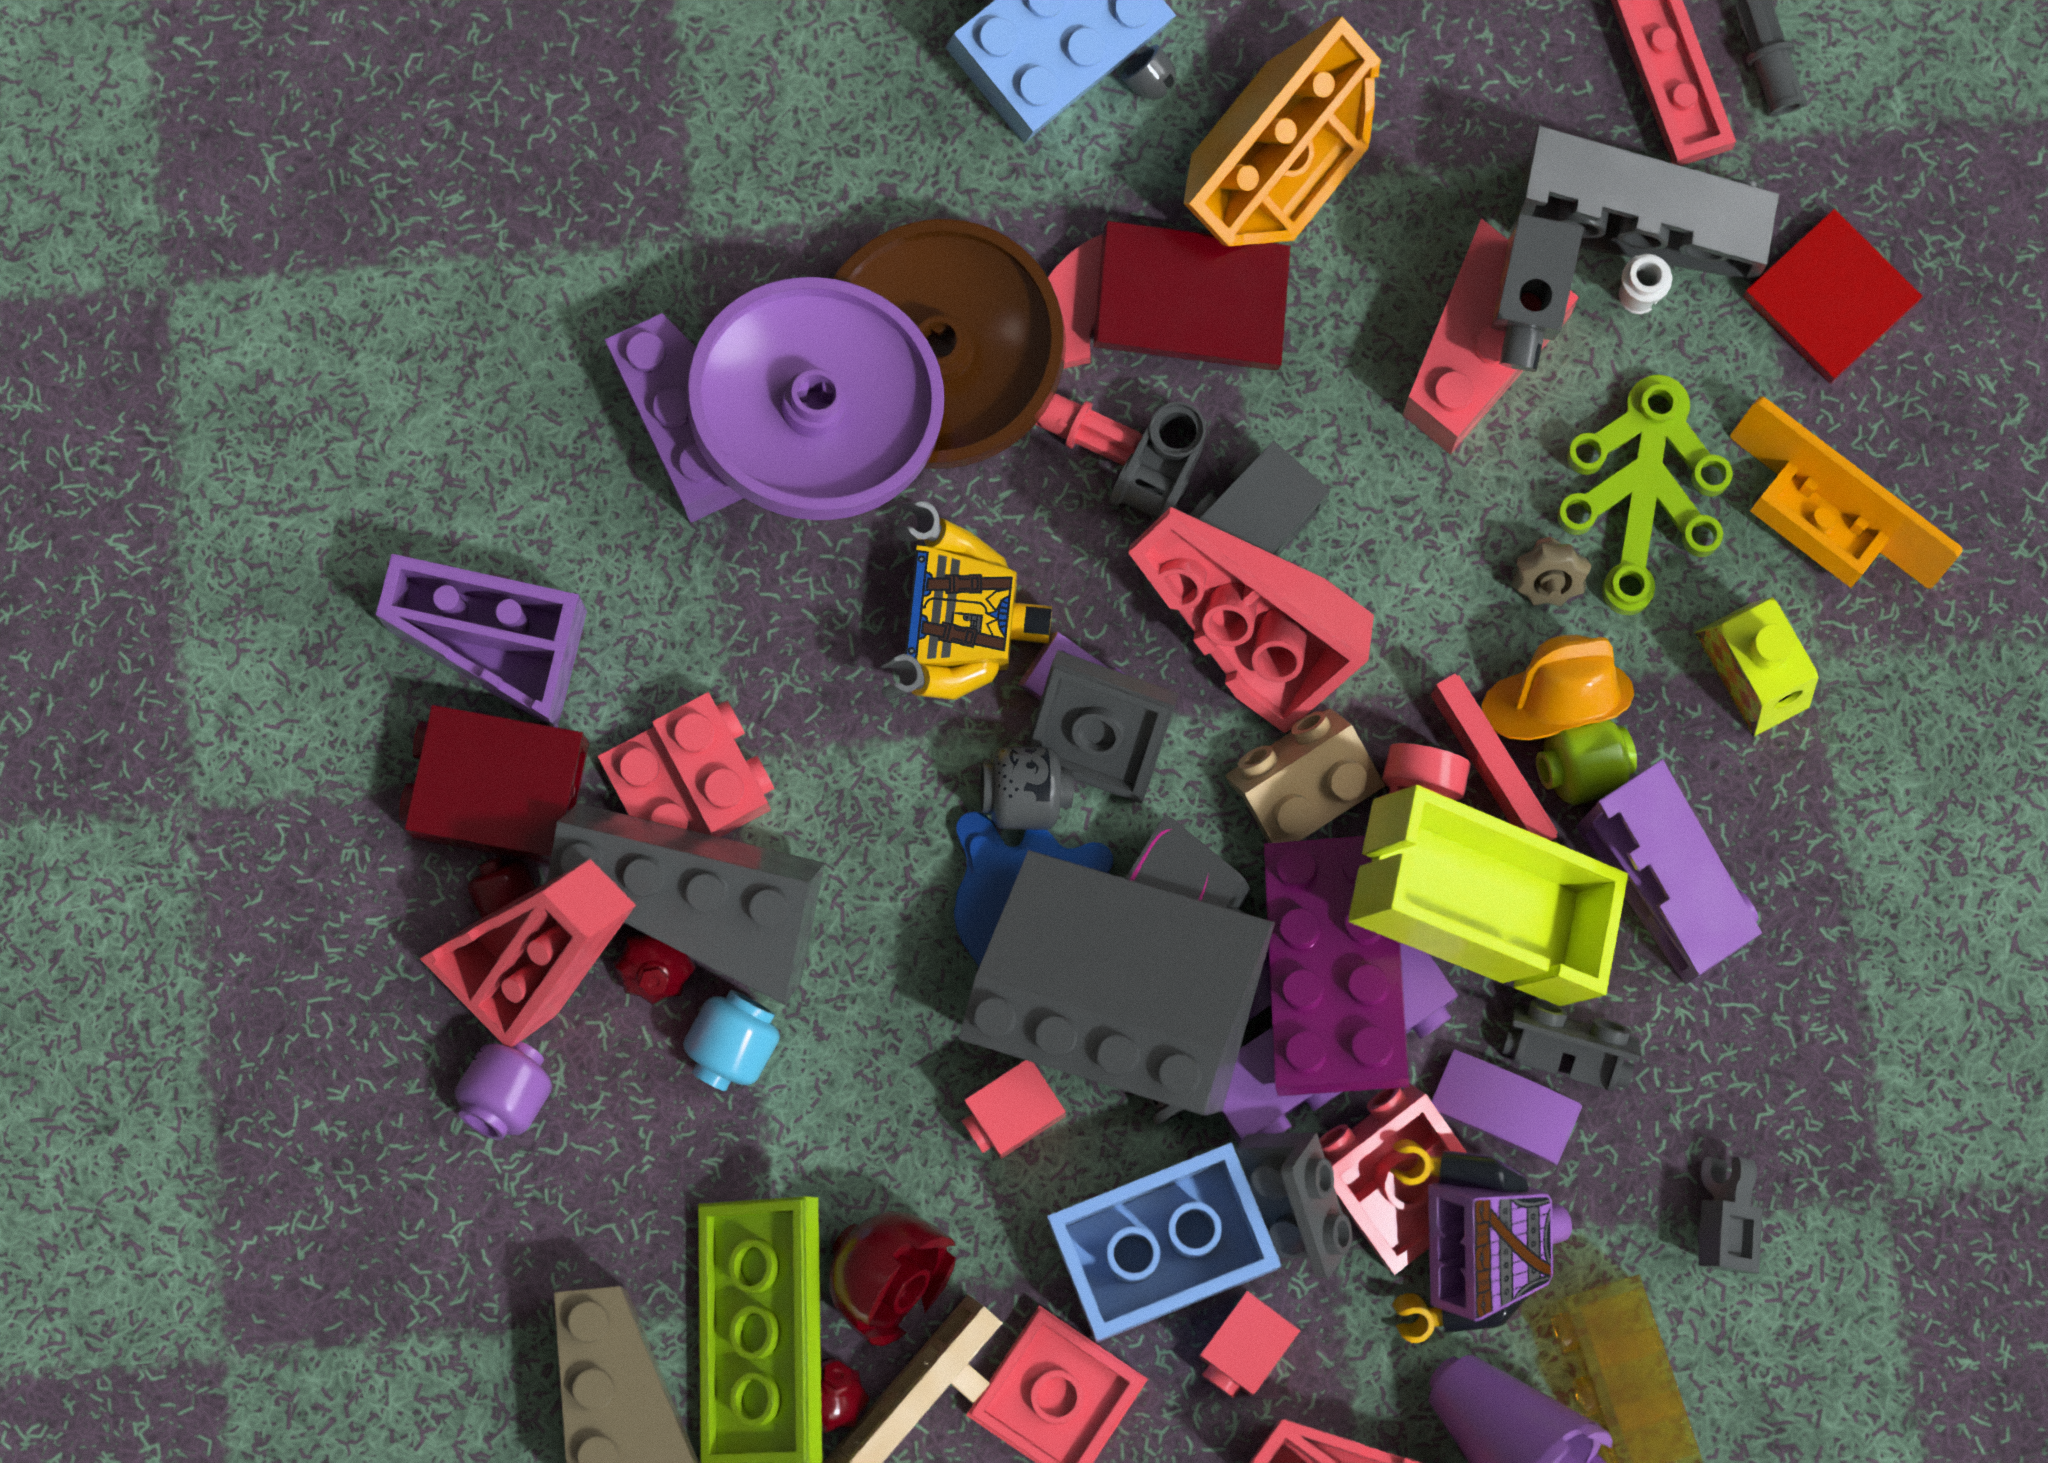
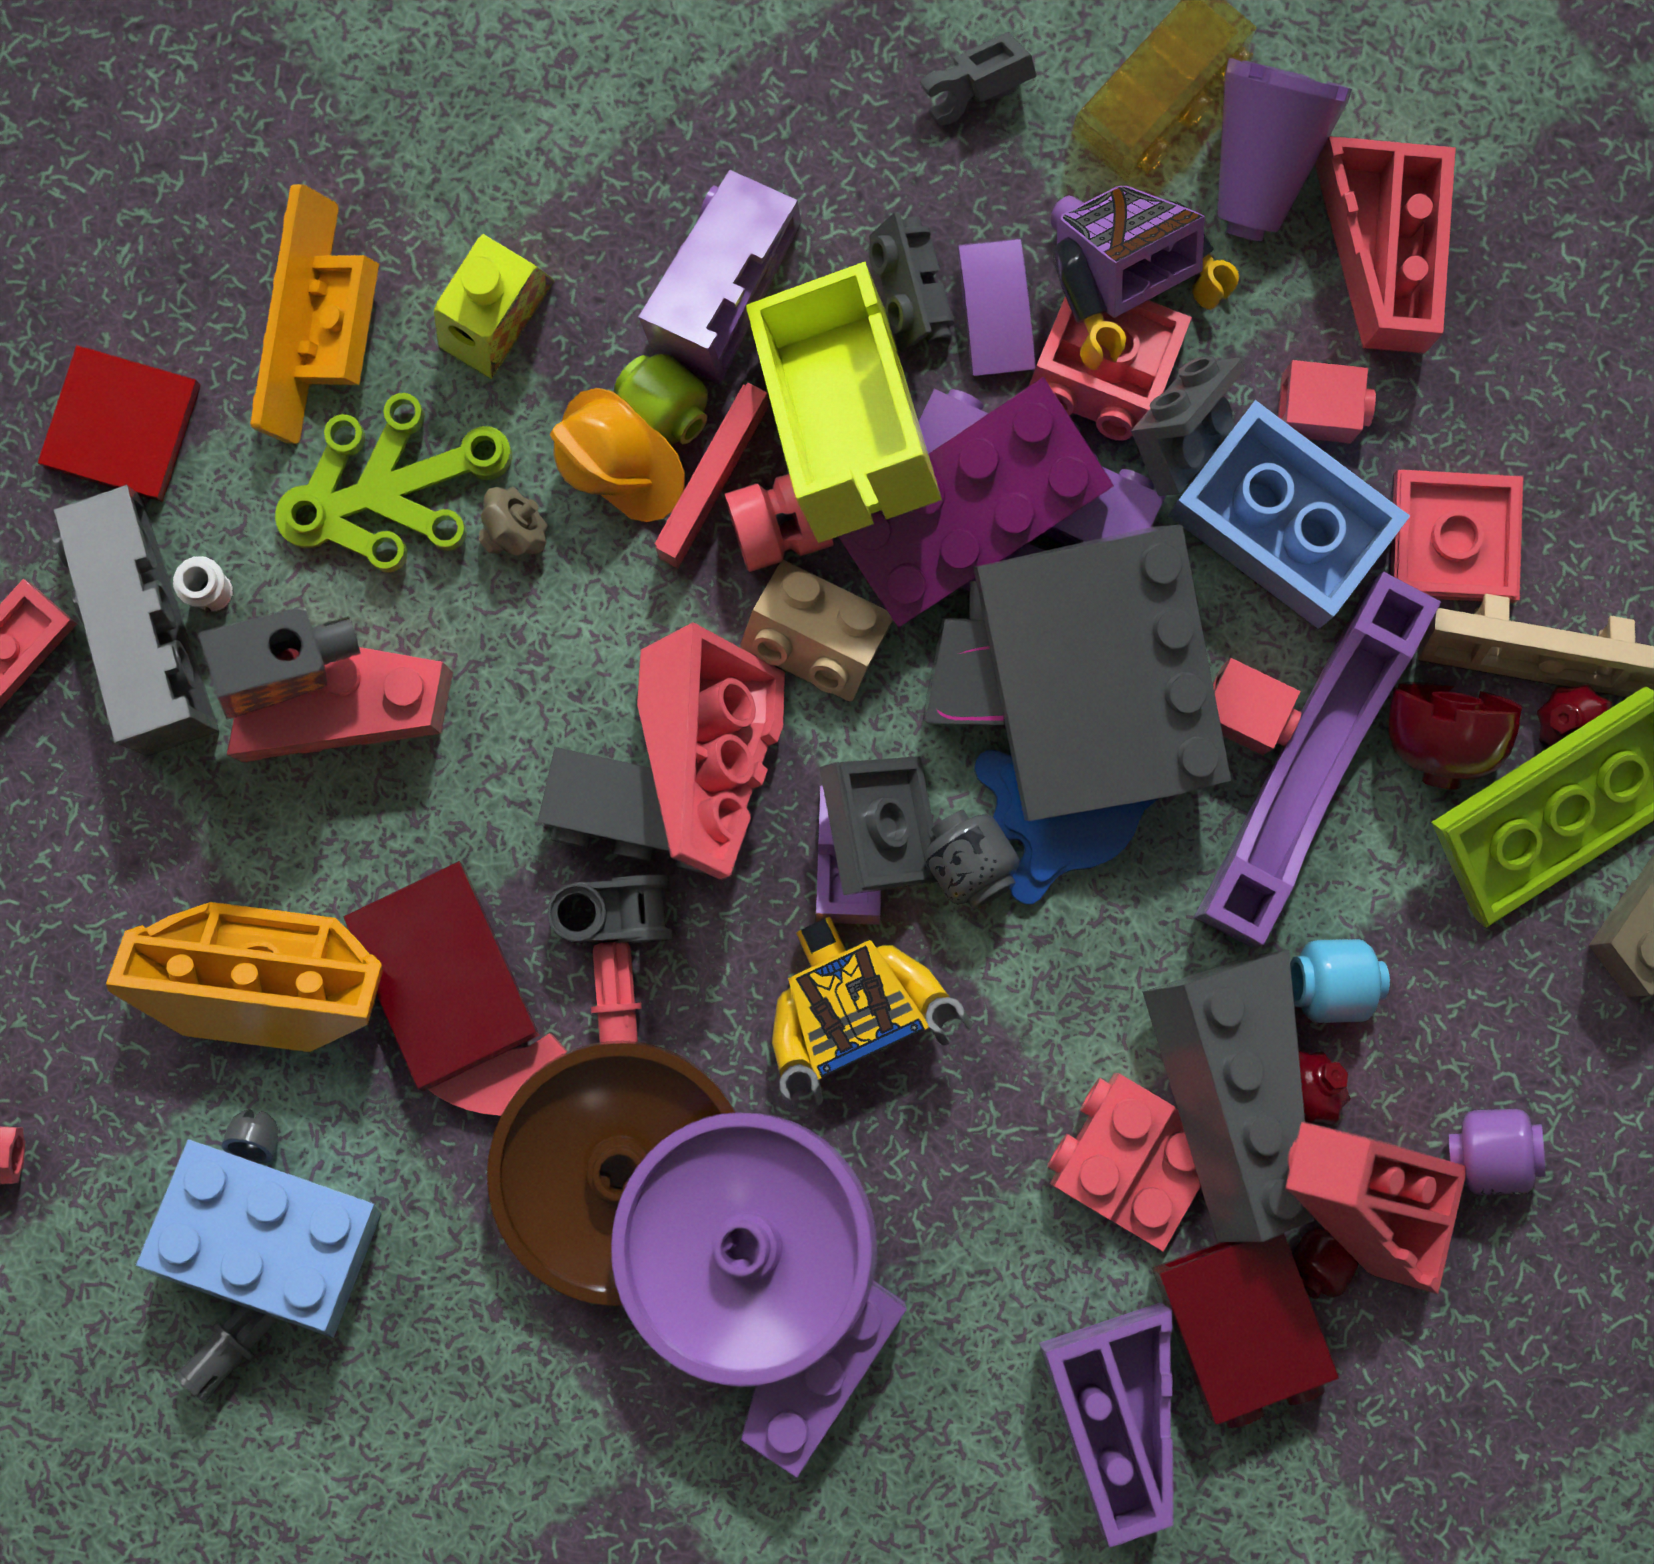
camera: 125 degrees left, 5 degrees up
none -> medium lavender arch [1194,572,1441,947]

